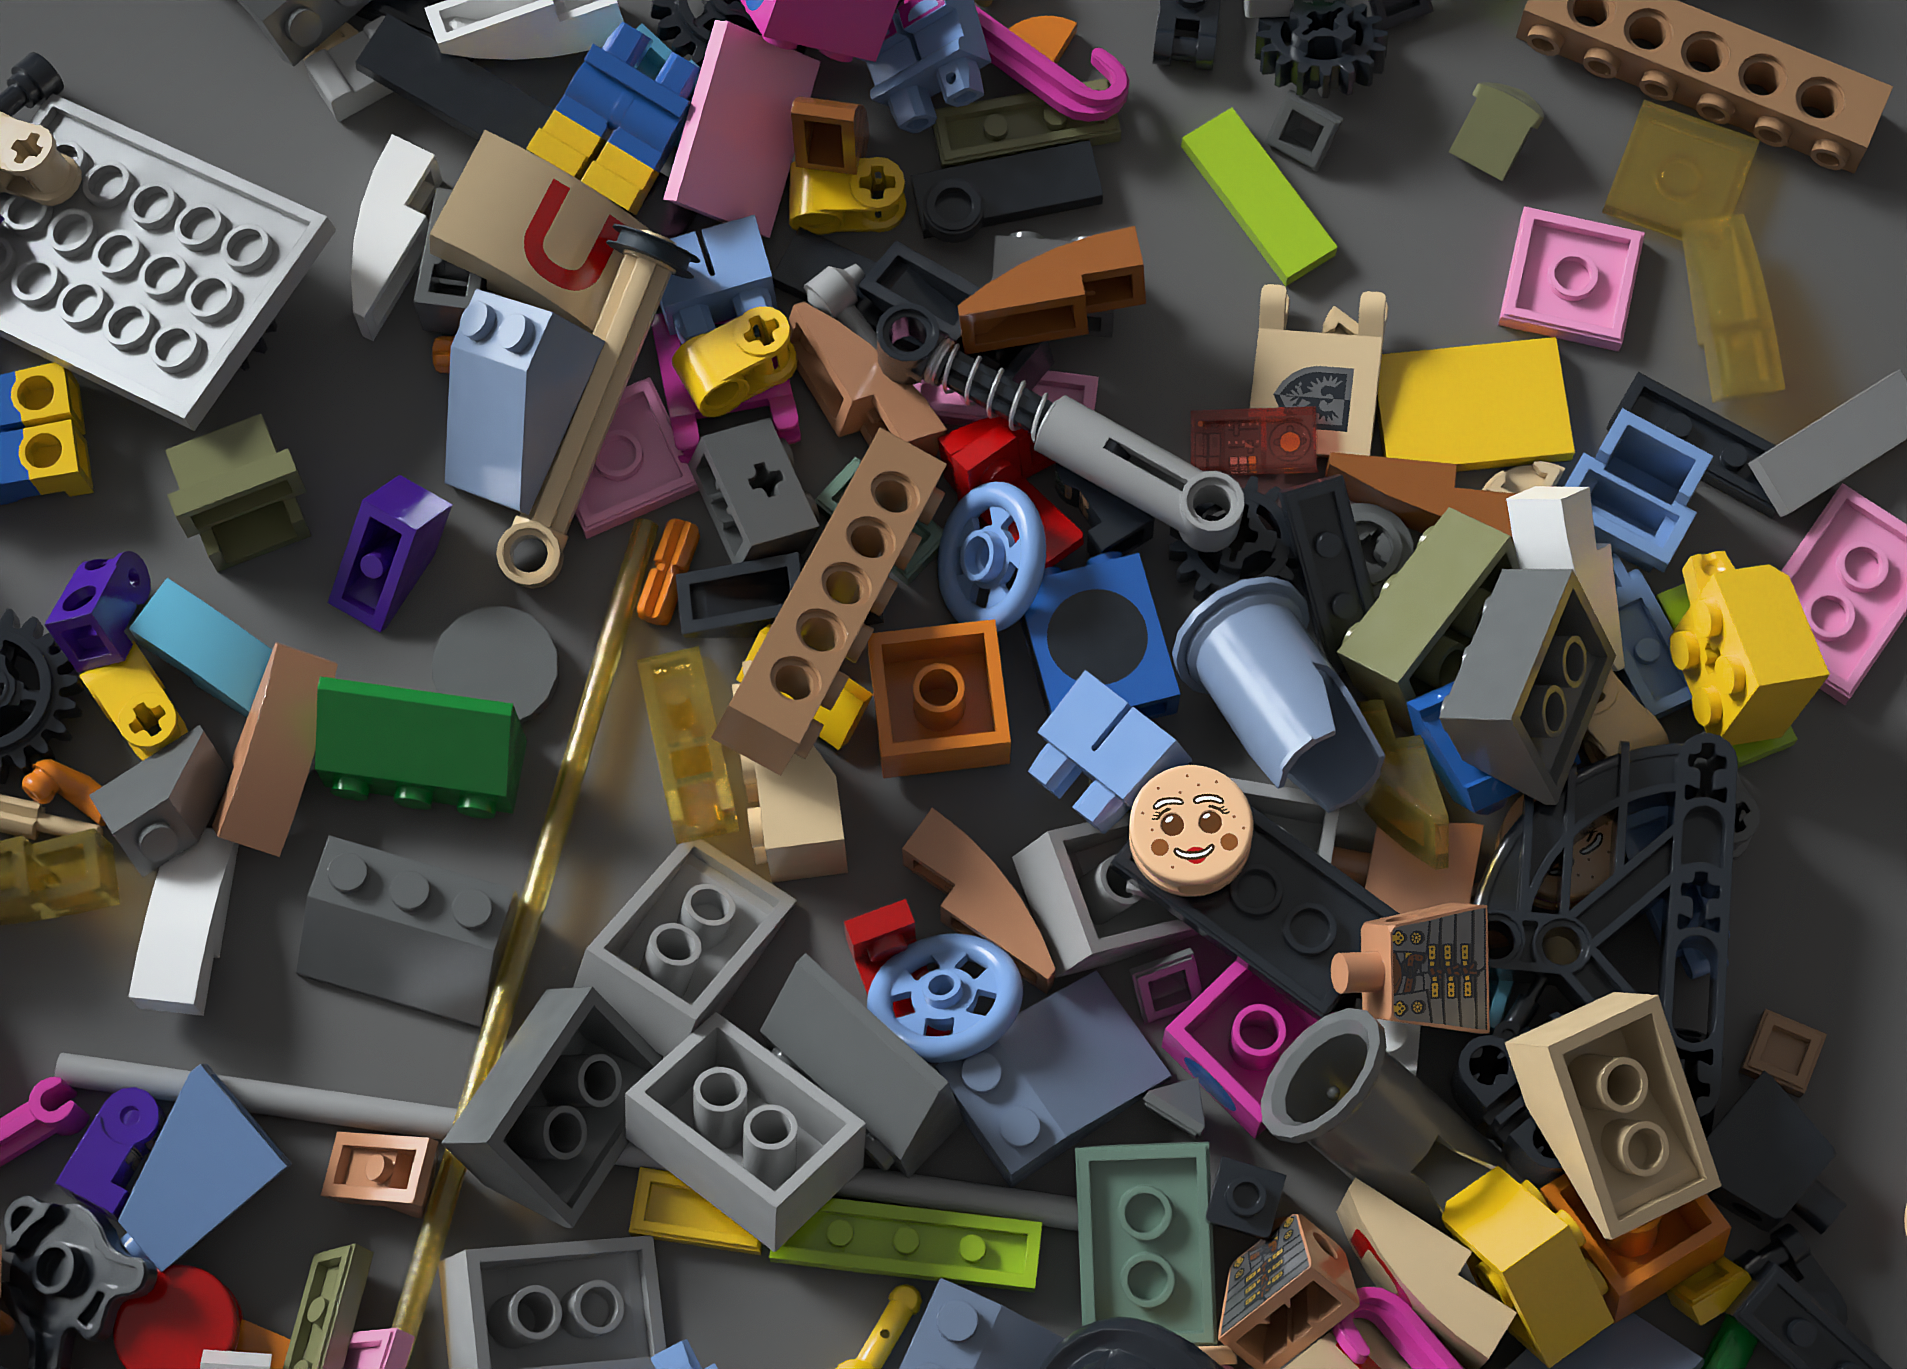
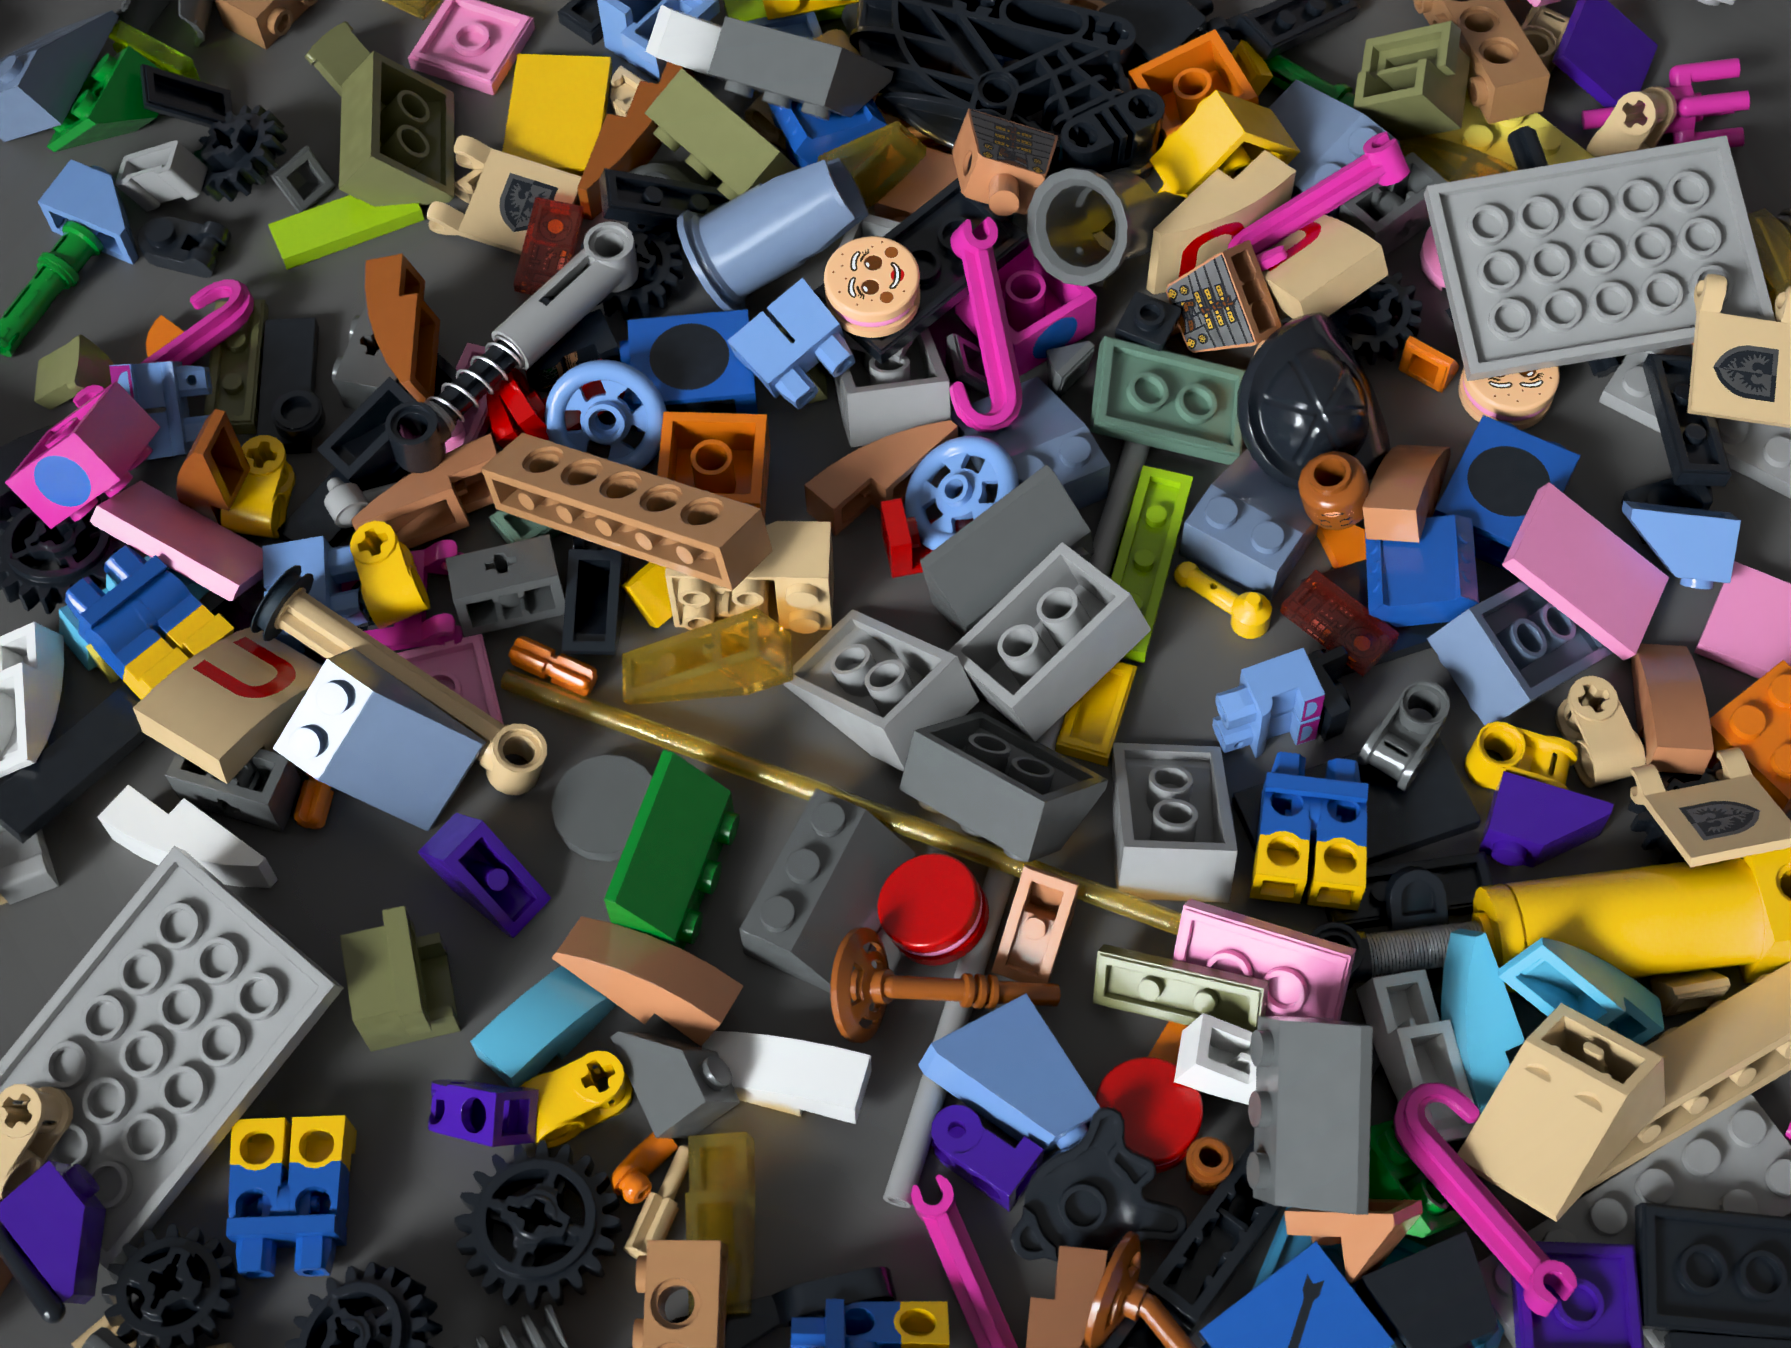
camera: 80 degrees left, 10 degrees down
tan slope [1505,992,1721,1240] -> none
none -> olive slope [339,50,454,207]
none -> dark orange dish [830,927,1061,1043]
none -> red head [877,853,989,966]
none -> dark pink piece [950,217,1022,433]

